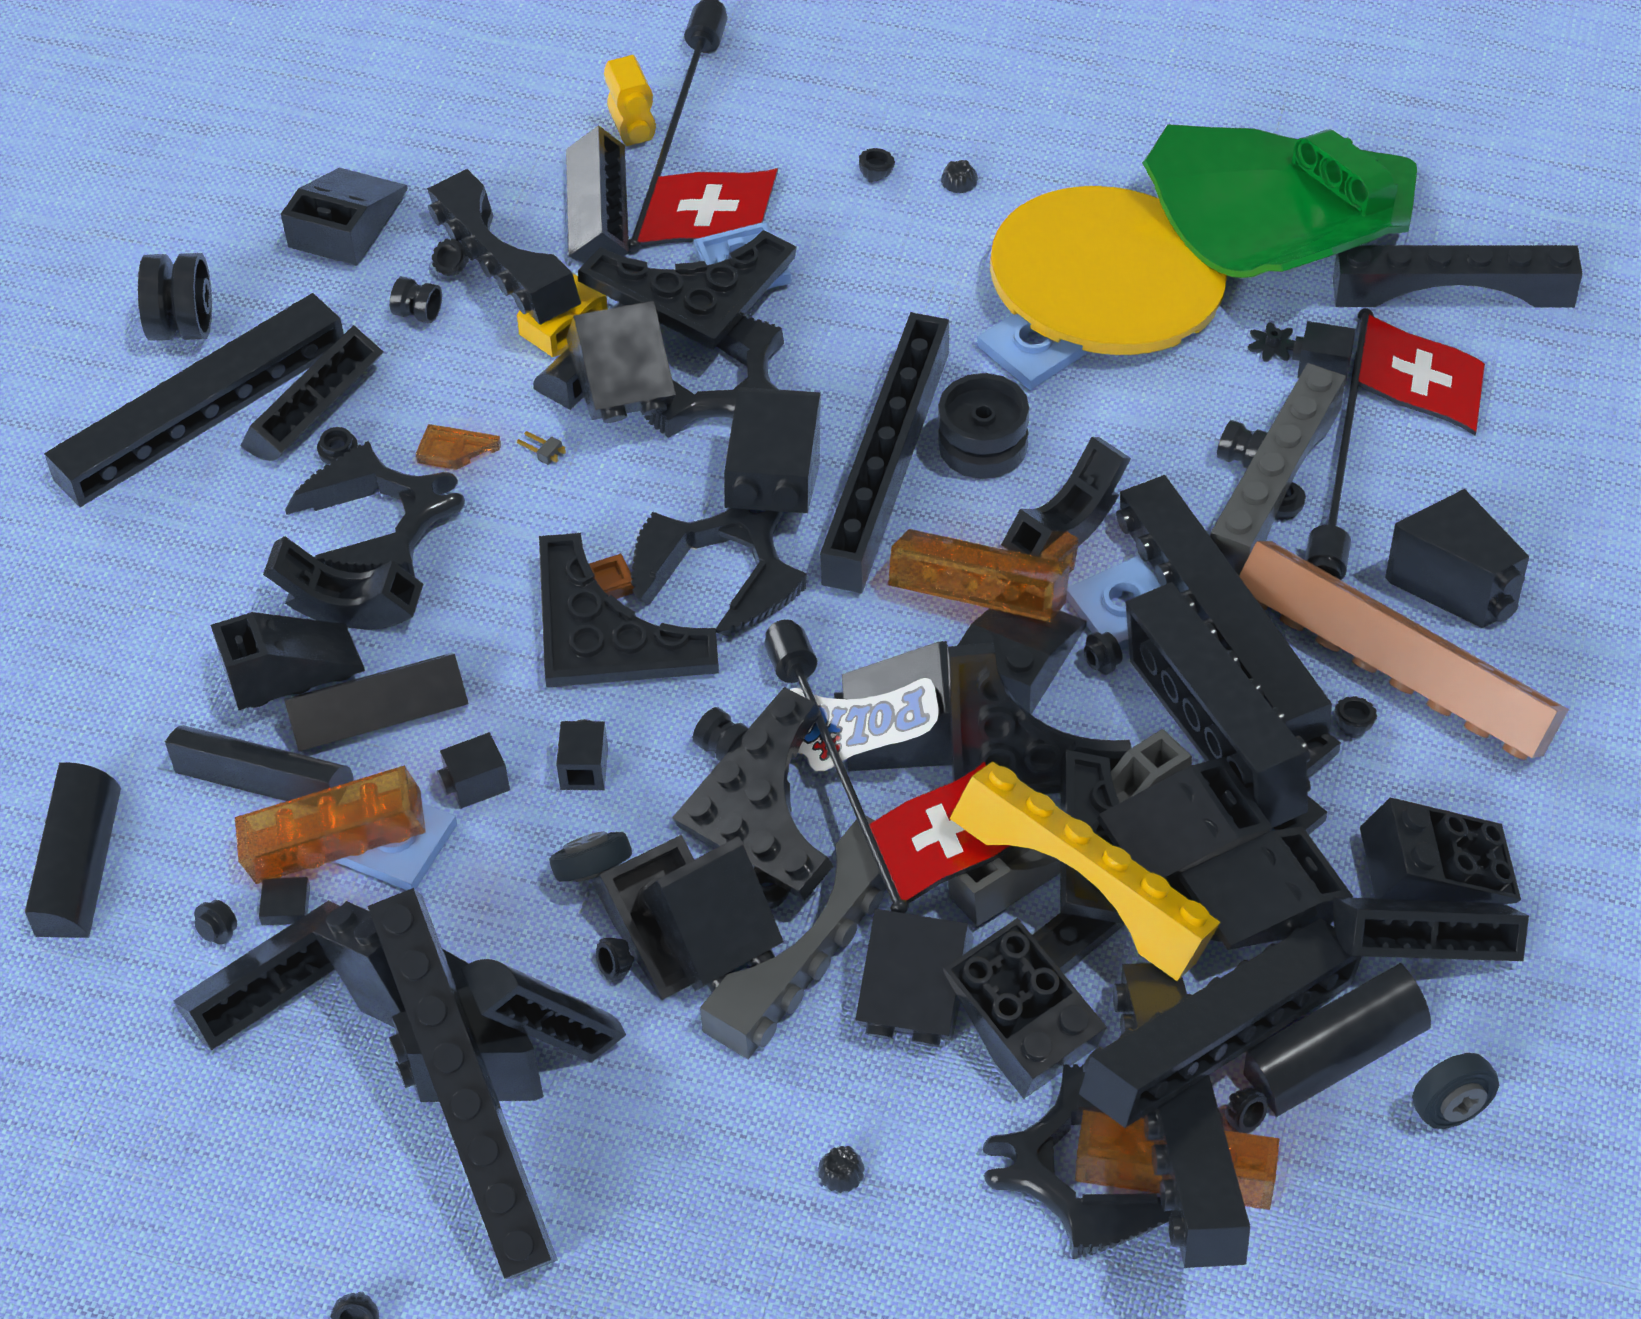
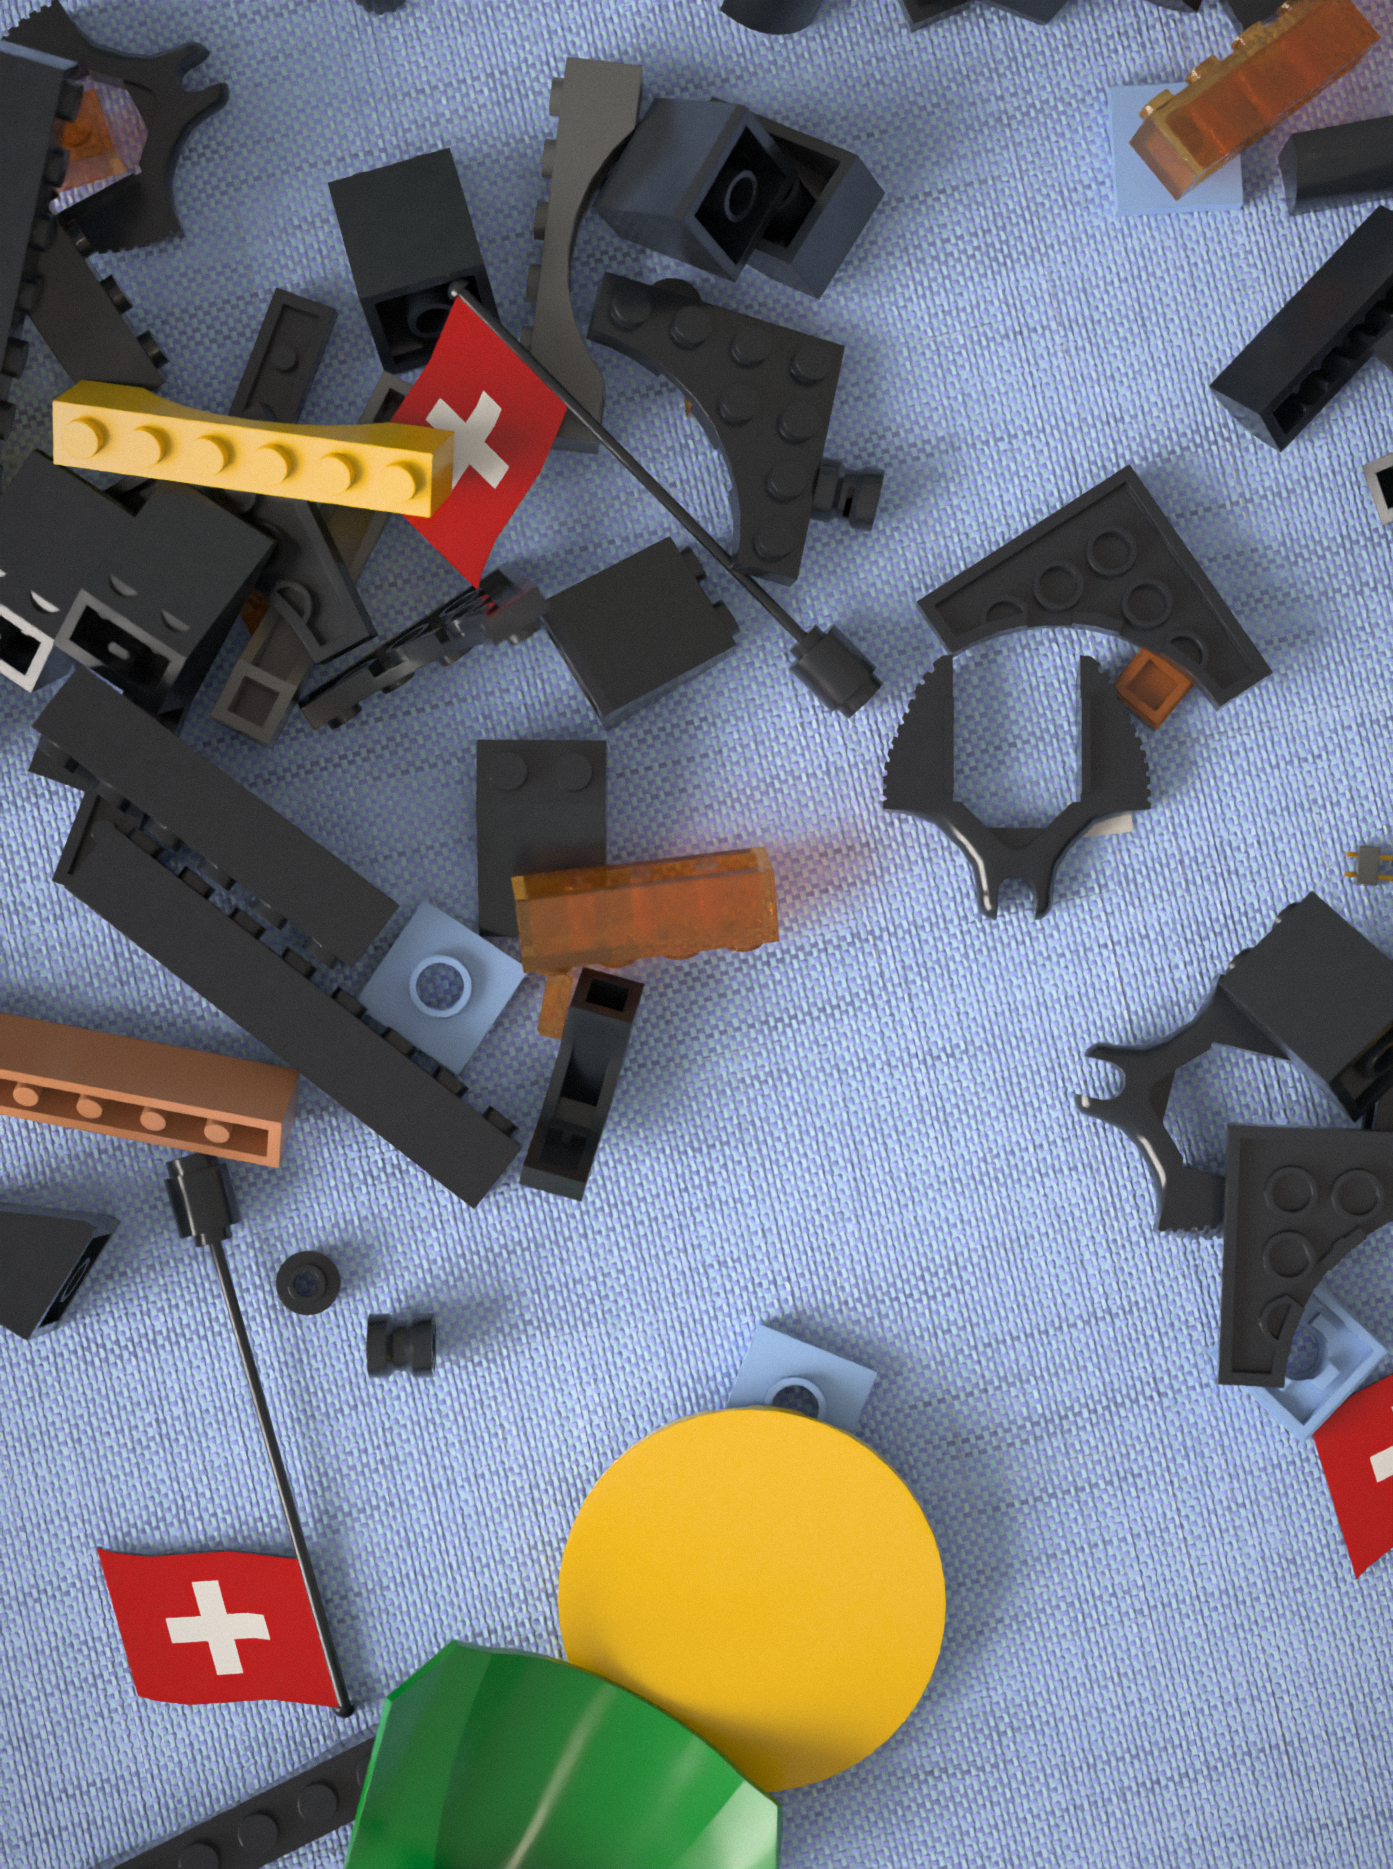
camera: 150 degrees right, 35 degrees up
black brick [437,732,510,809] -> none
black wheel [549,831,632,882] -> none
black brick [556,719,608,790] -> none
black piece [596,938,634,982] -> none
black slope [724,387,821,514] -> none
sticker [790,678,939,771] -> none
black brick [820,312,949,594] -> none
black piece [859,148,895,182] -> none
black wheel [938,373,1029,479] -> none
black piece [941,160,978,193] -> none
black slope [943,918,1107,1099] -> none
black plate [1084,632,1123,675] -> none
dark grey arch [1210,363,1346,575] -> none
black plant [1248,322,1295,362] -> none
black brick [1292,321,1356,385] -> none
black piece [1334,696,1377,738] -> none

